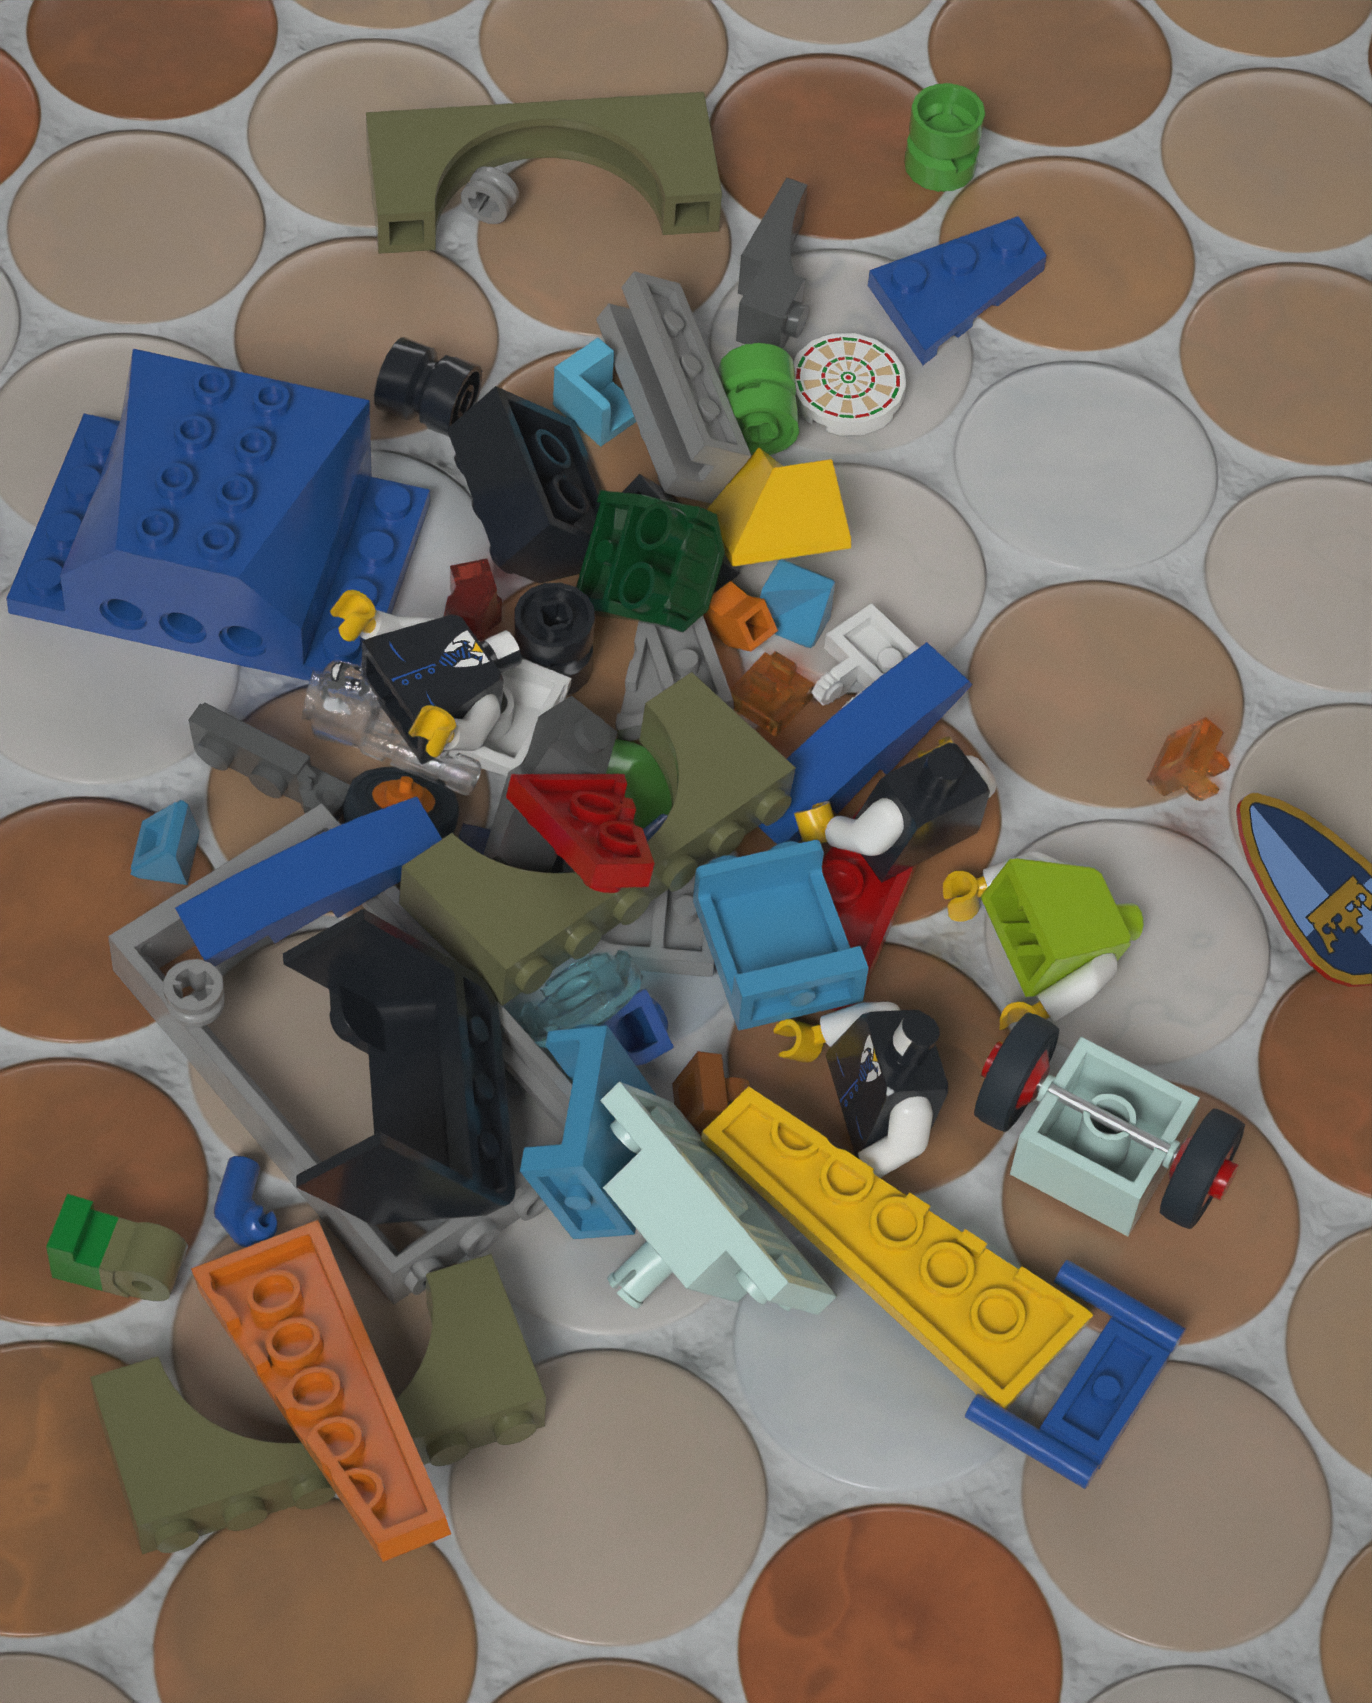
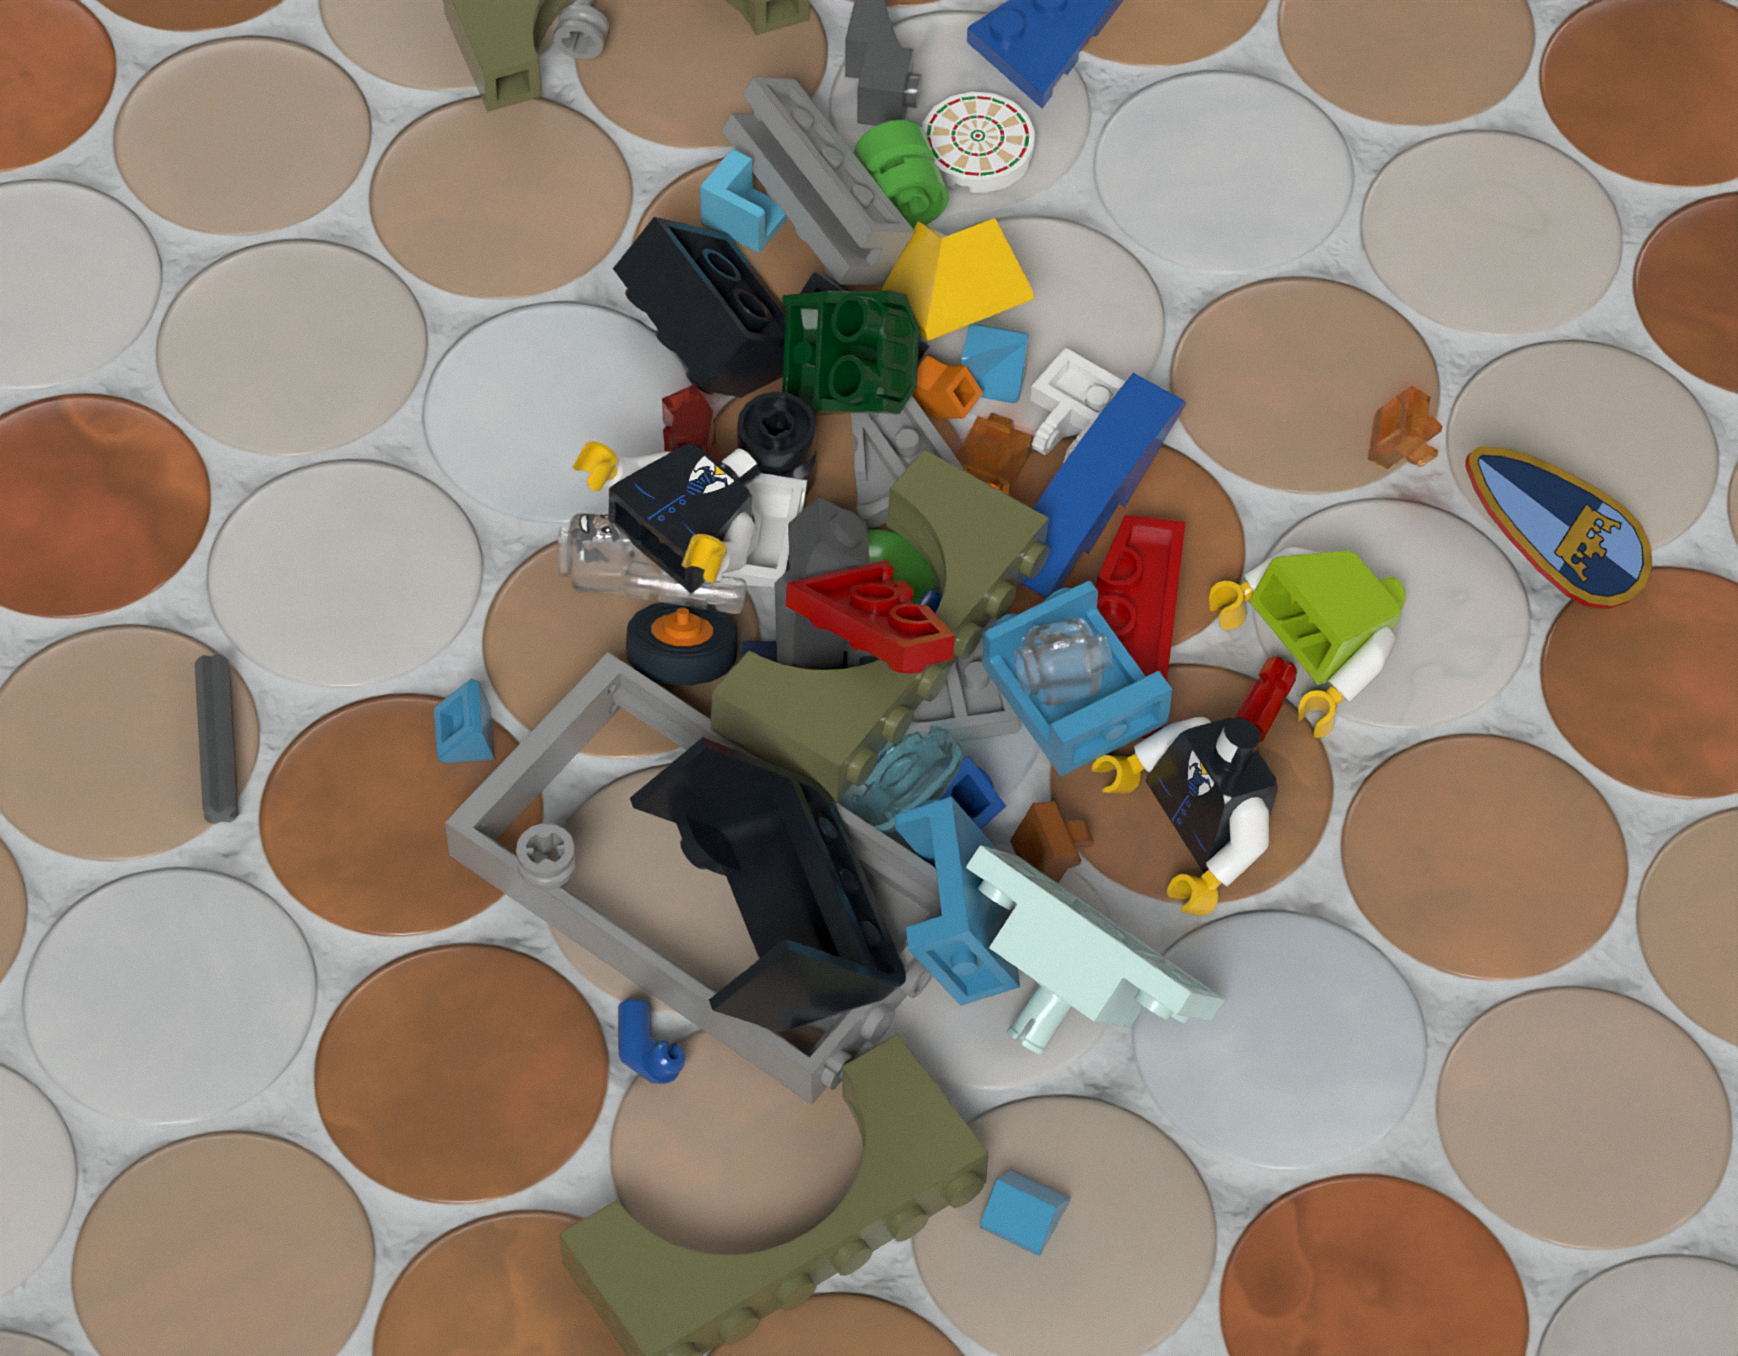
camera: 10 degrees left, 0 degrees up
blue wedge [6,349,430,692] -> none
leg [46,1194,188,1302] -> none
blue slope [175,796,442,967] -> none
dark grey hinge [188,702,350,821] -> none
orange wing [191,1220,451,1562] -> none
black wheel [374,337,482,437] -> none
yellow wing [701,1086,1093,1410] -> none
black torso [794,736,997,883] -> none
blue plate [965,1259,1186,1489] -> none
light aqua brick [974,1013,1245,1237] -> none
none -> dark azure slope [980,1170,1070,1256]
none -> clear head [1014,617,1112,706]
none -> red axle [1234,656,1297,750]

